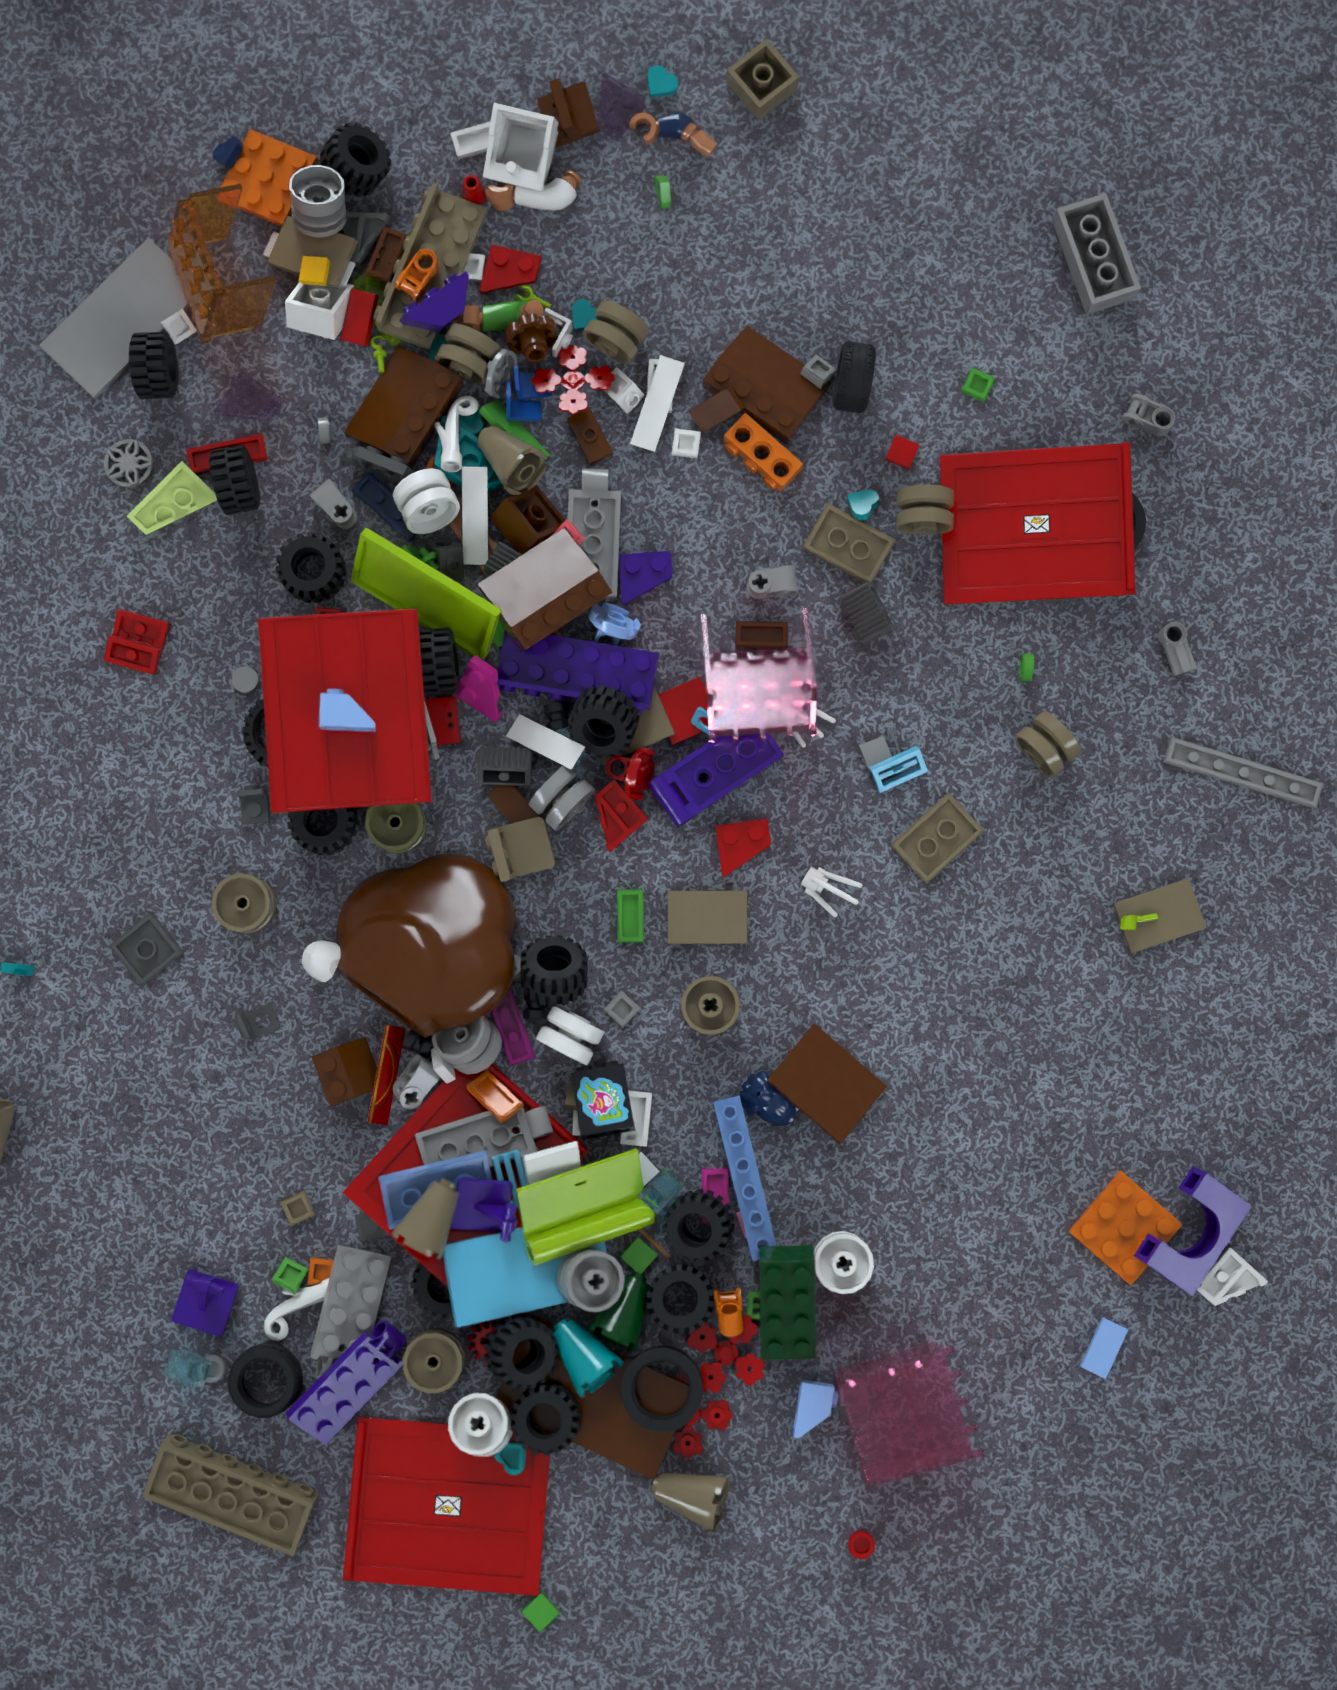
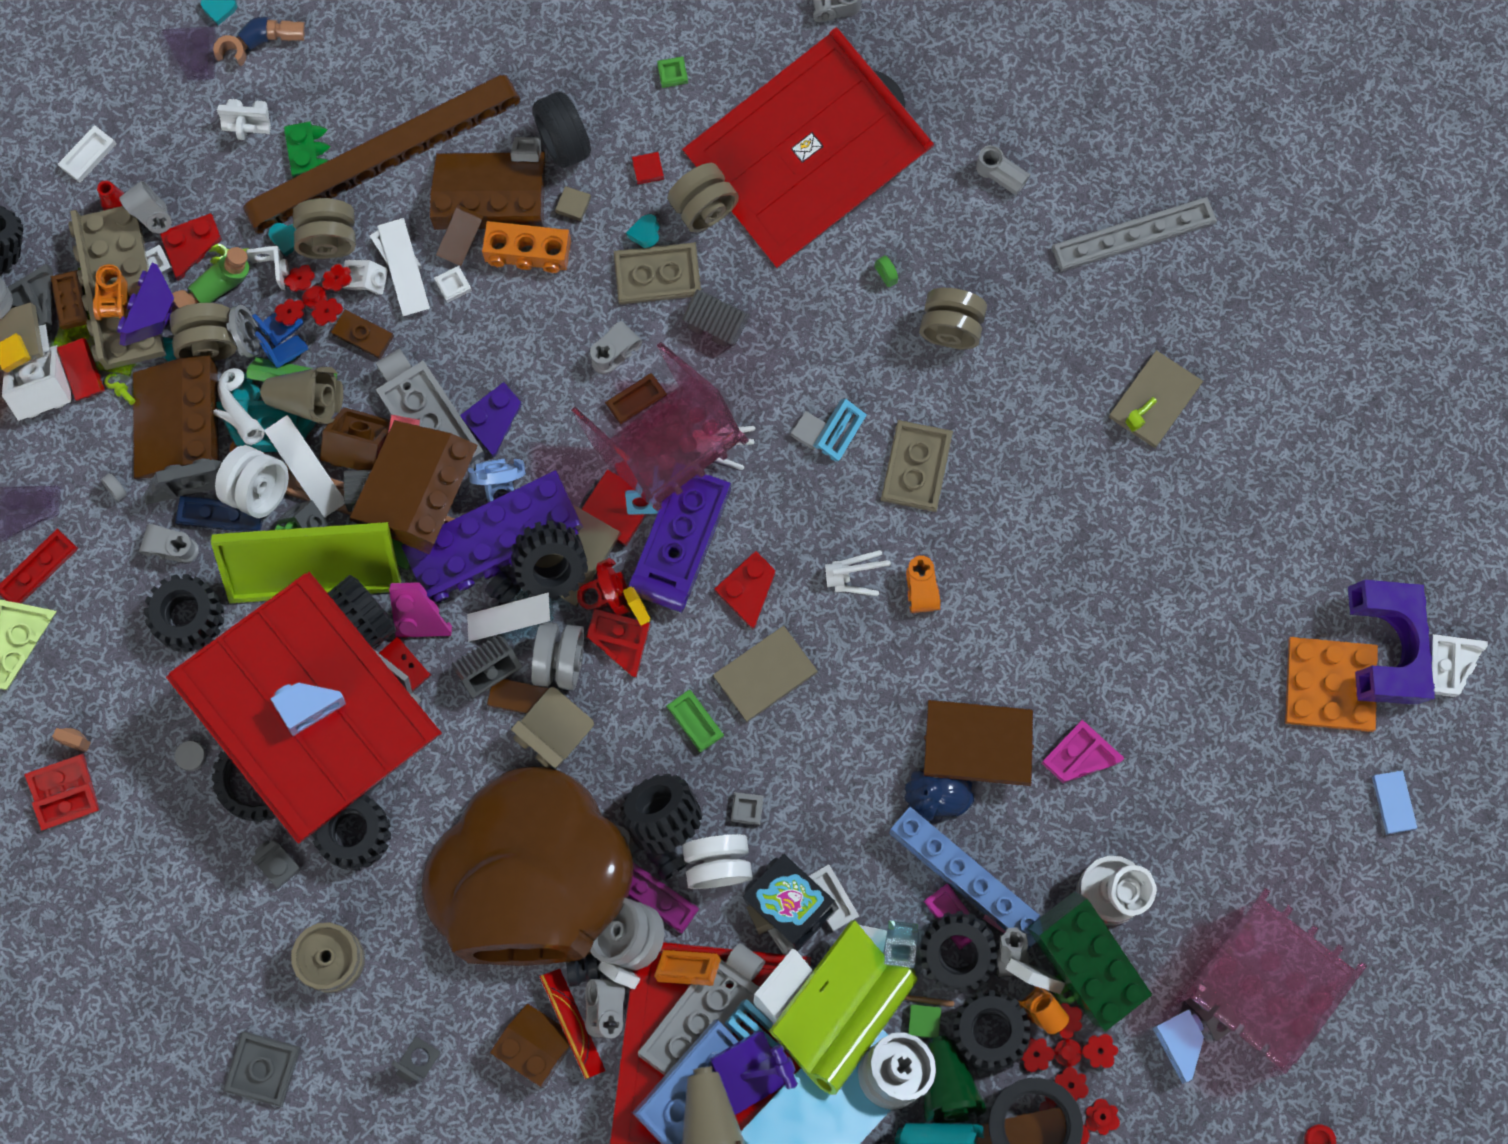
camera: 35 degrees left, 10 degrees down
black tyre [209,444,260,515] -> none
white piece [302,940,341,982] -> none
olive wheel [365,803,428,854] -> none
white piece [483,103,559,192] -> none
piece [485,170,581,211] -> none
reddish brown plant [505,313,558,362] -> none
reddish brown bracket [537,78,600,148] -> none
bright green tile [654,175,671,209] -> none
dark tan wheel [681,976,740,1035] -> none
none -> nougat tile [52,728,91,753]
none -> light grey piece [119,180,172,234]
none -> white hips [217,99,271,140]
none -> reddish brown beam [243,75,521,234]
none -> green plate [284,121,331,178]
none -> dark tan tile [555,186,591,222]
none -> yellow tile [623,586,650,626]
none -> orange piece [906,555,941,613]
none -> light grey piece [997,928,1029,977]
none -> white tile [1006,958,1065,994]
none -> dark pink wing [1042,720,1125,783]
none -> white helmet [1107,865,1157,916]

